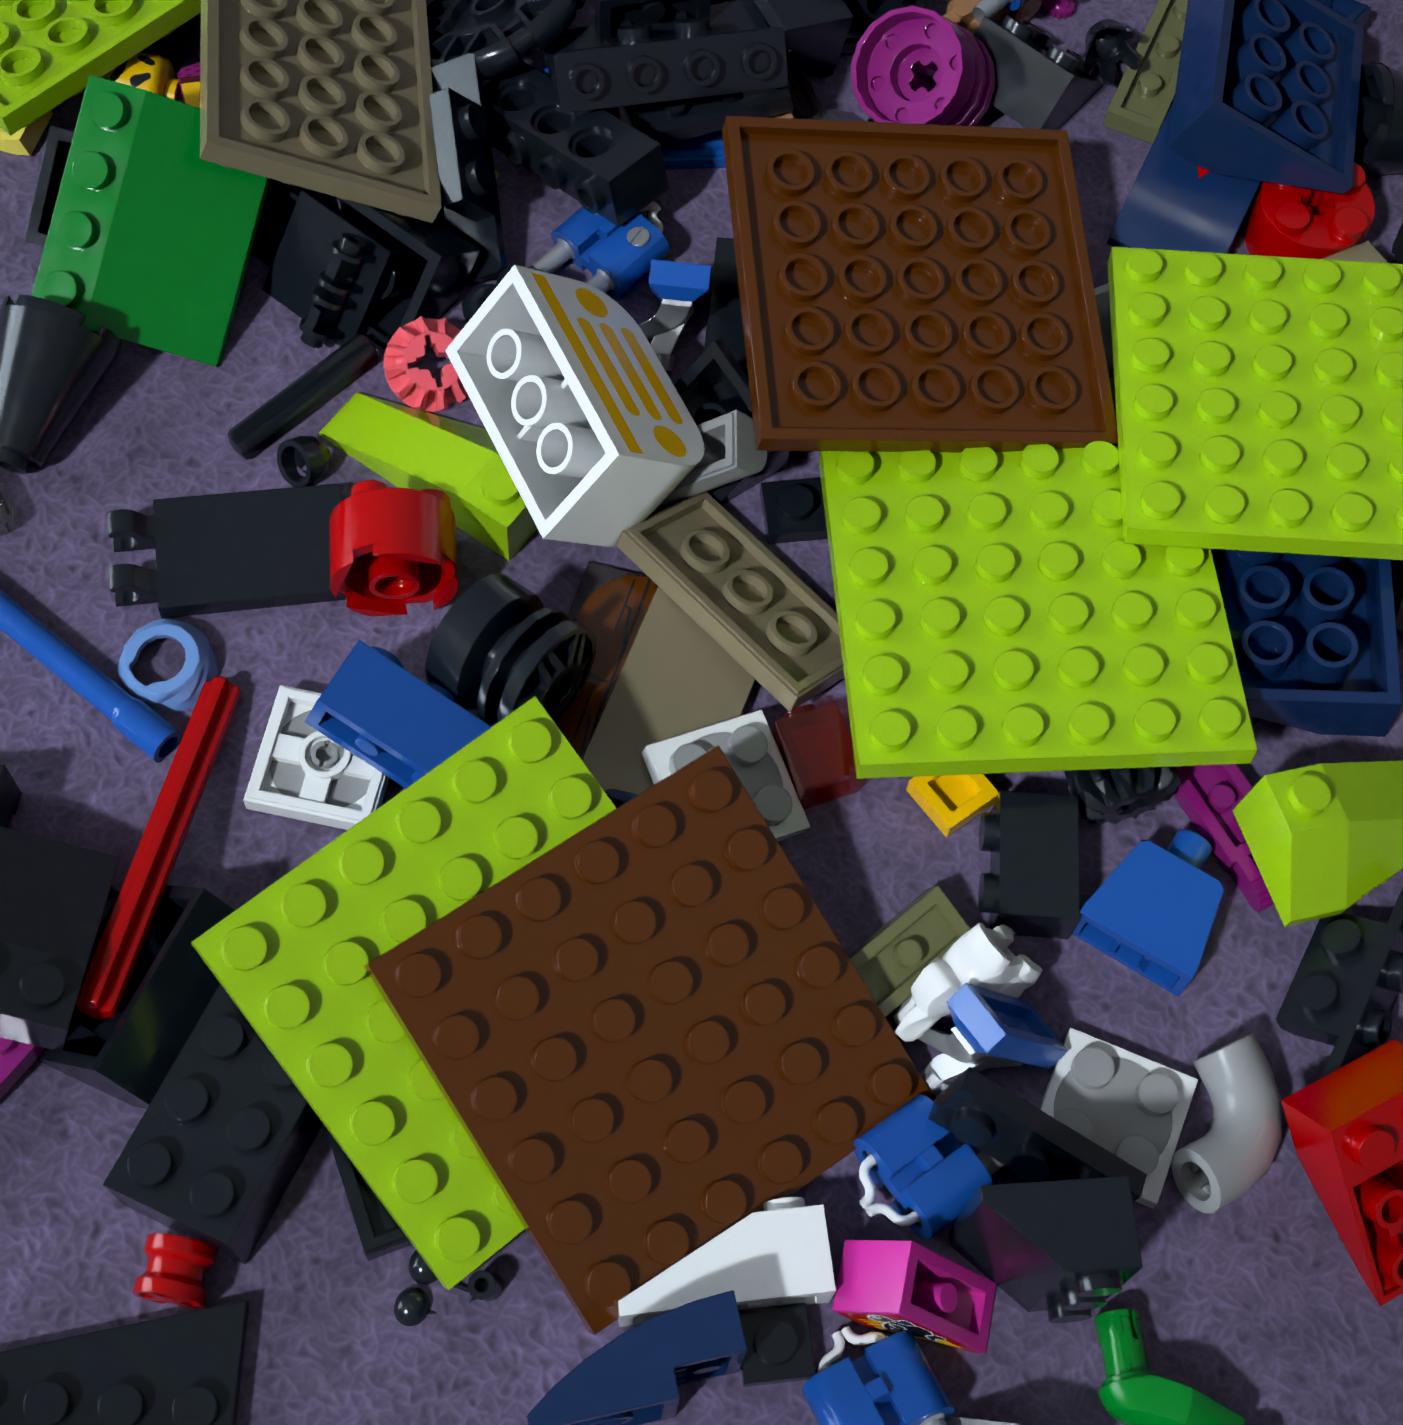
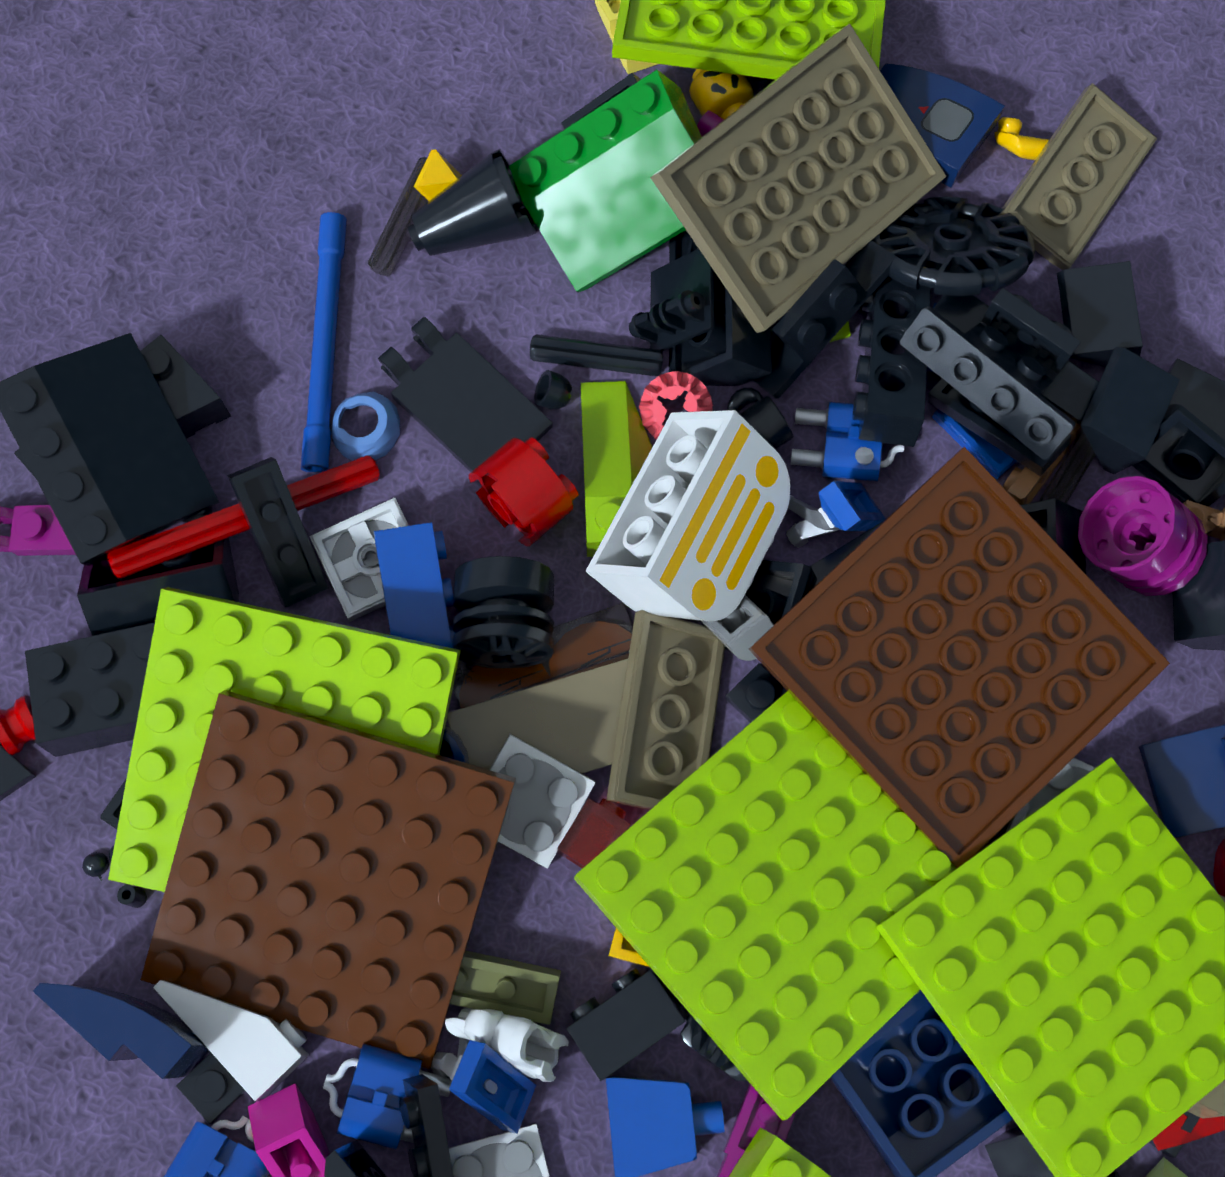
camera: 55 degrees right, 10 degrees up
none -> black plate [227,457,329,608]

